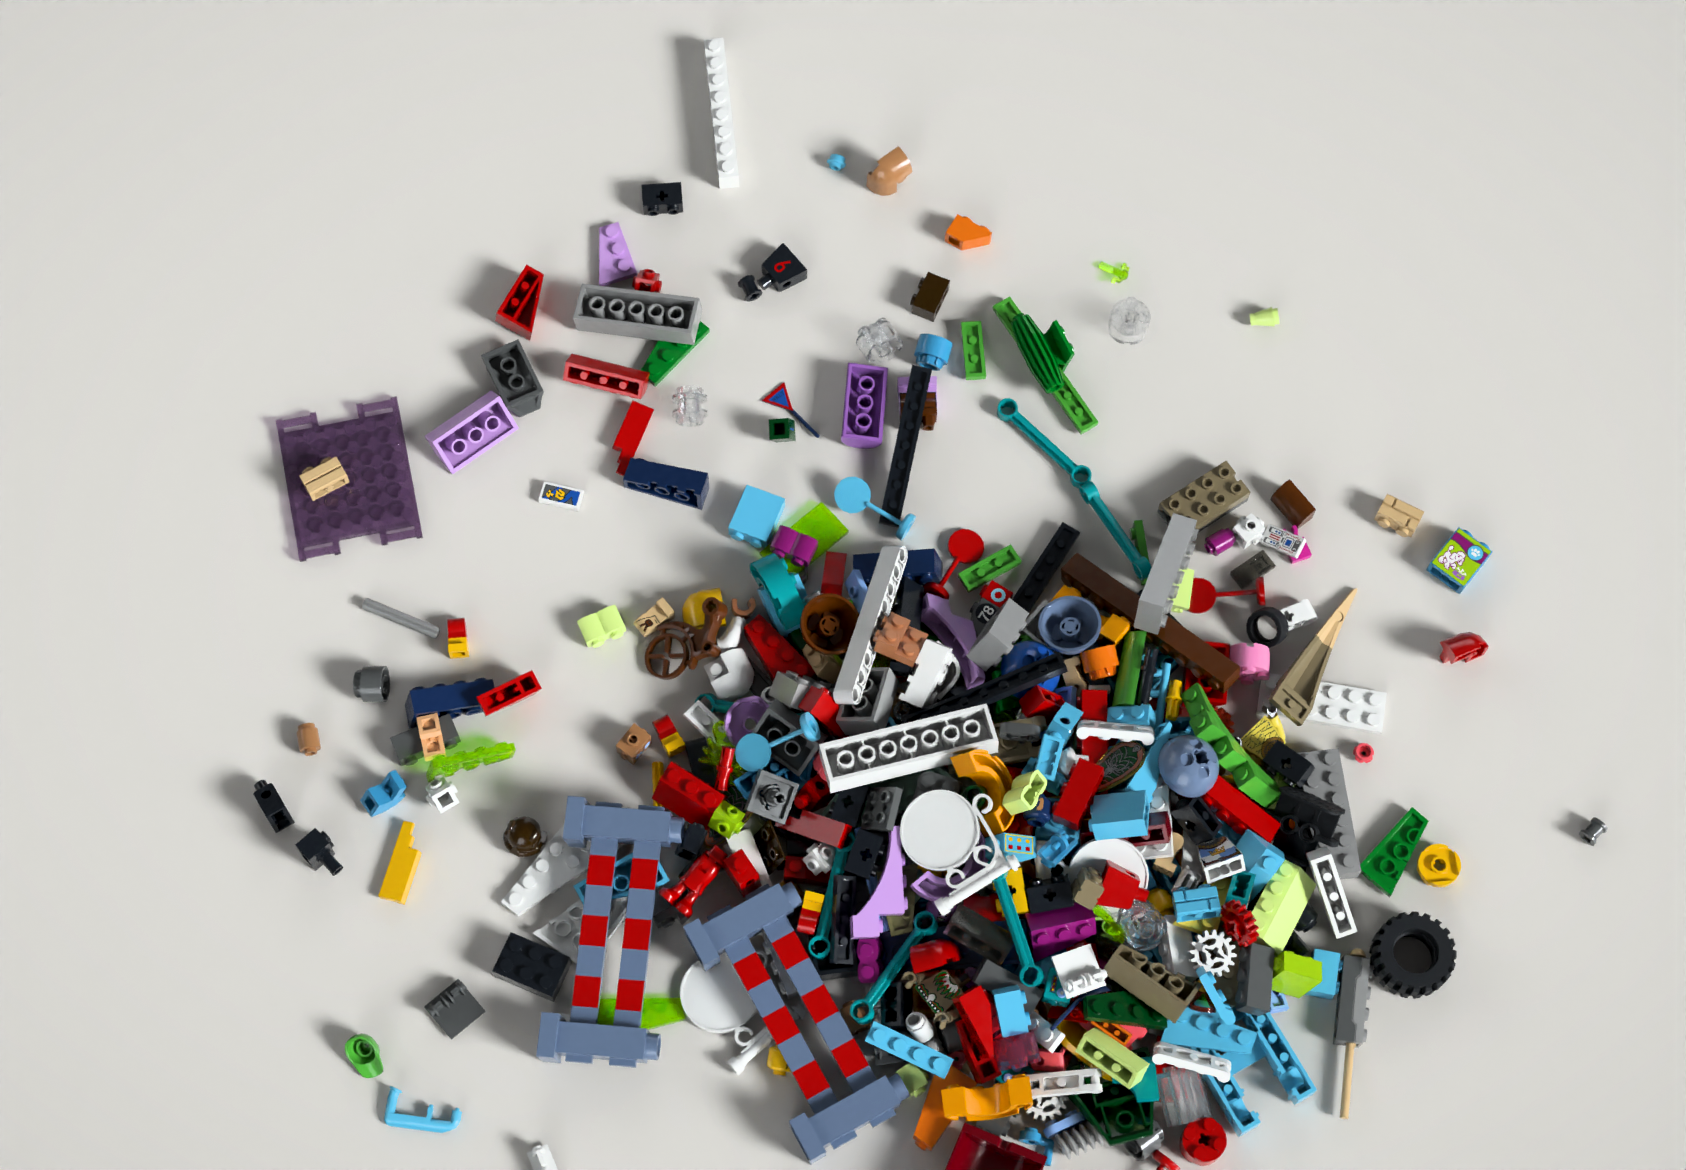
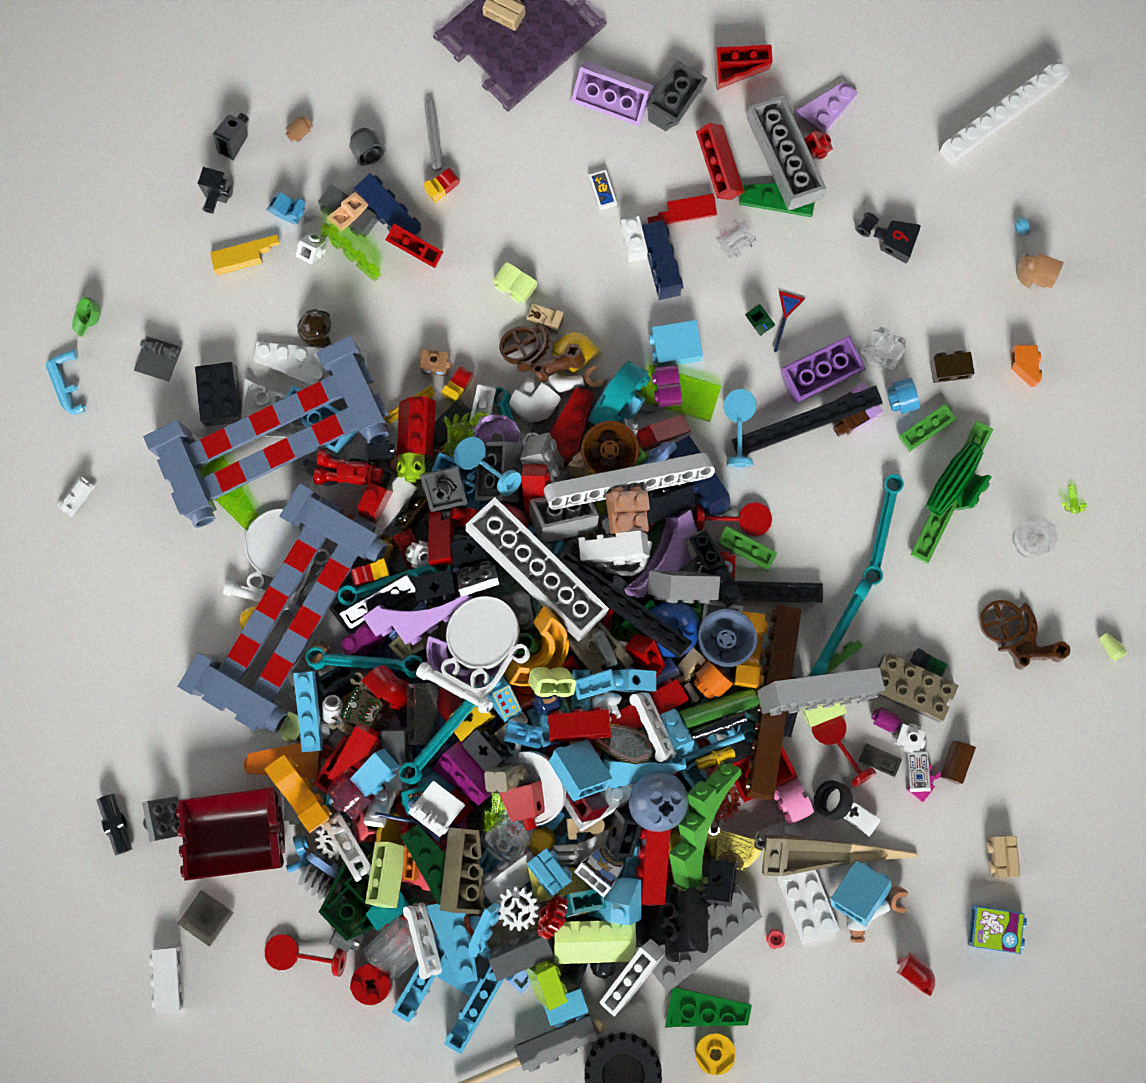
camera: 65 degrees right, 10 degrees up
black brick [641,182,683,216] -> none
red pin [714,746,735,791] -> none
none -> white brick [620,216,648,262]
none -> black slope [689,530,744,608]
none -> medium azure brick [830,861,892,927]
none -> nougat piece [847,886,908,943]
none -> leg [909,648,949,678]
none -> reddish brown piece [979,600,1071,670]

